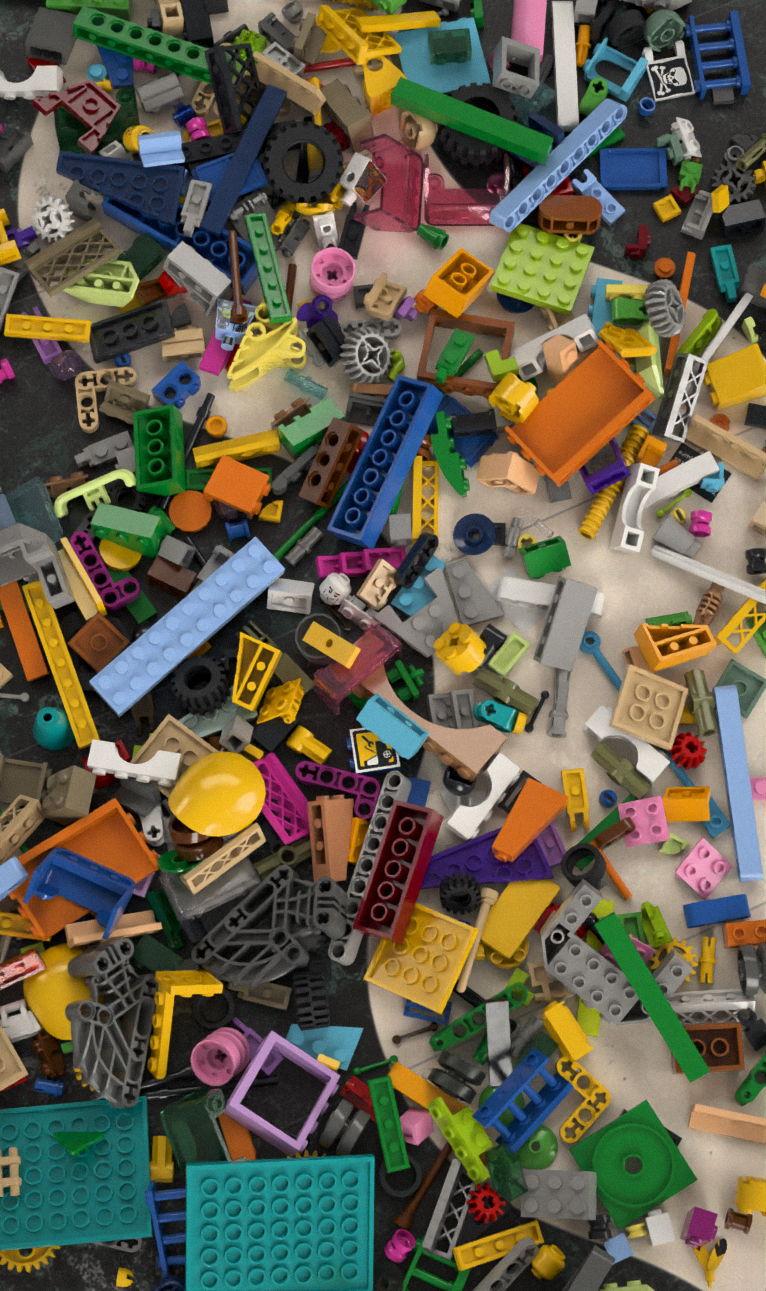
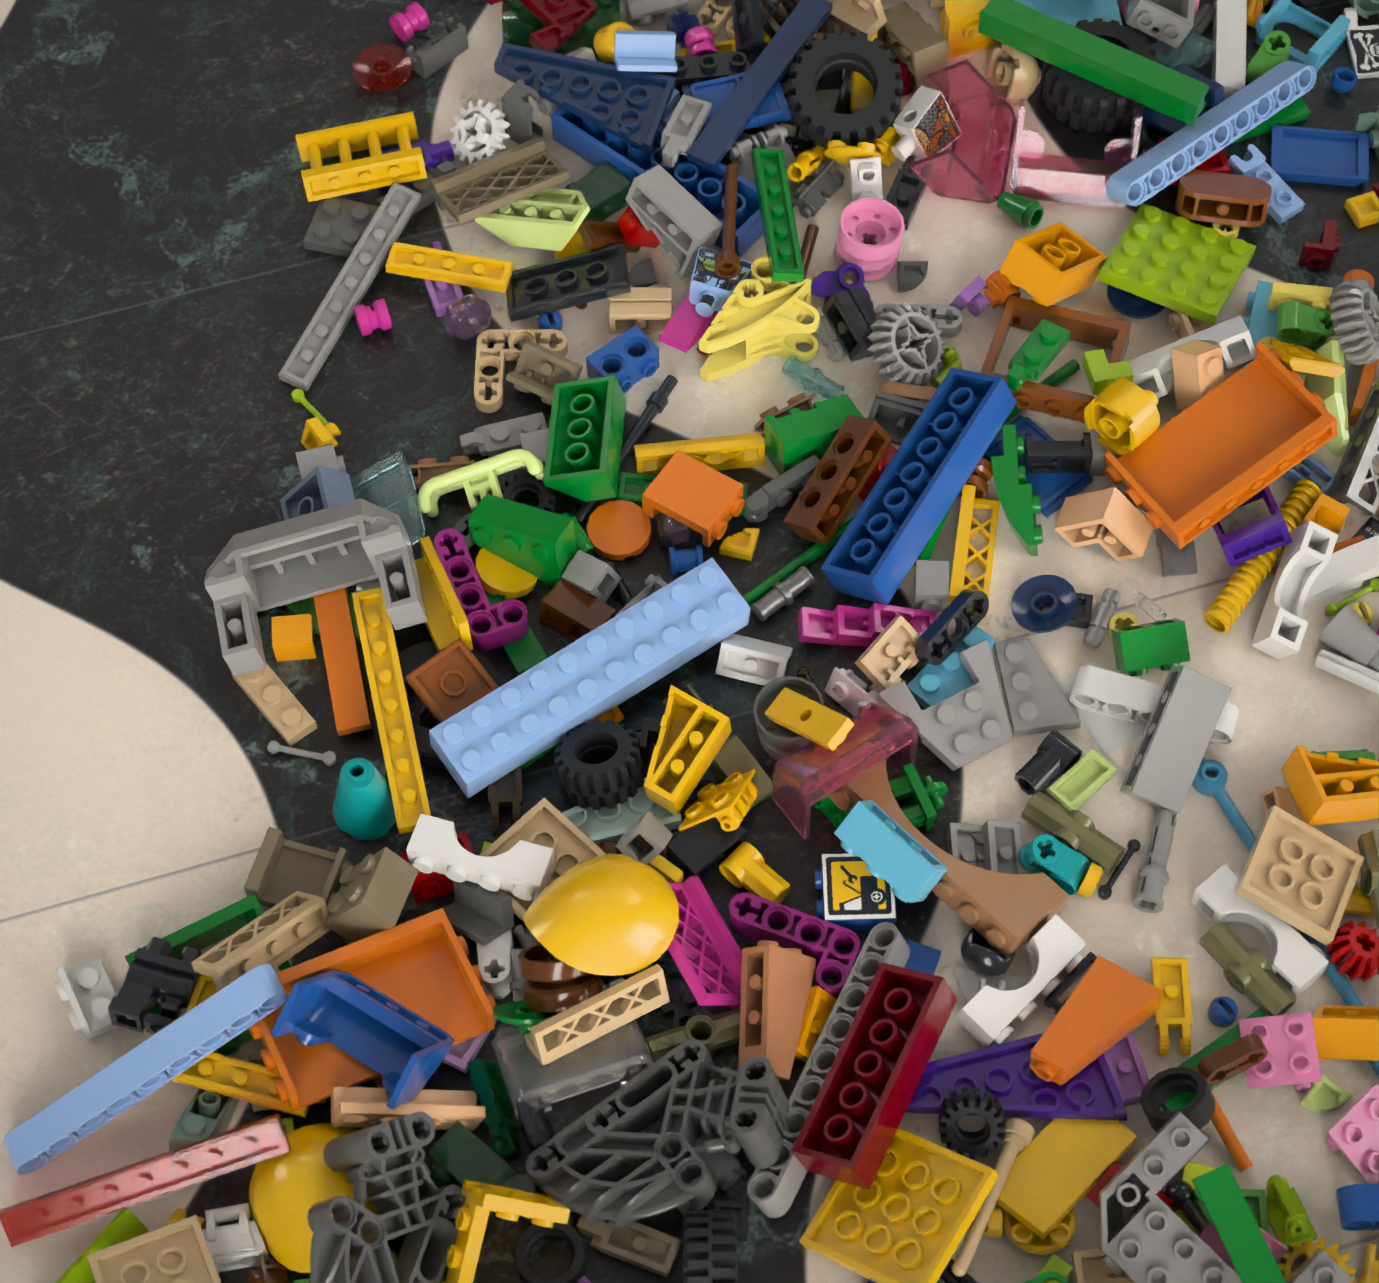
camera: 10 degrees right, 15 degrees down
light orange tile [206,415,227,438] -> none
white head [319,573,352,605] -> none
tan bracket [363,272,407,322] -> none
yellow brick [433,622,486,675] -> none

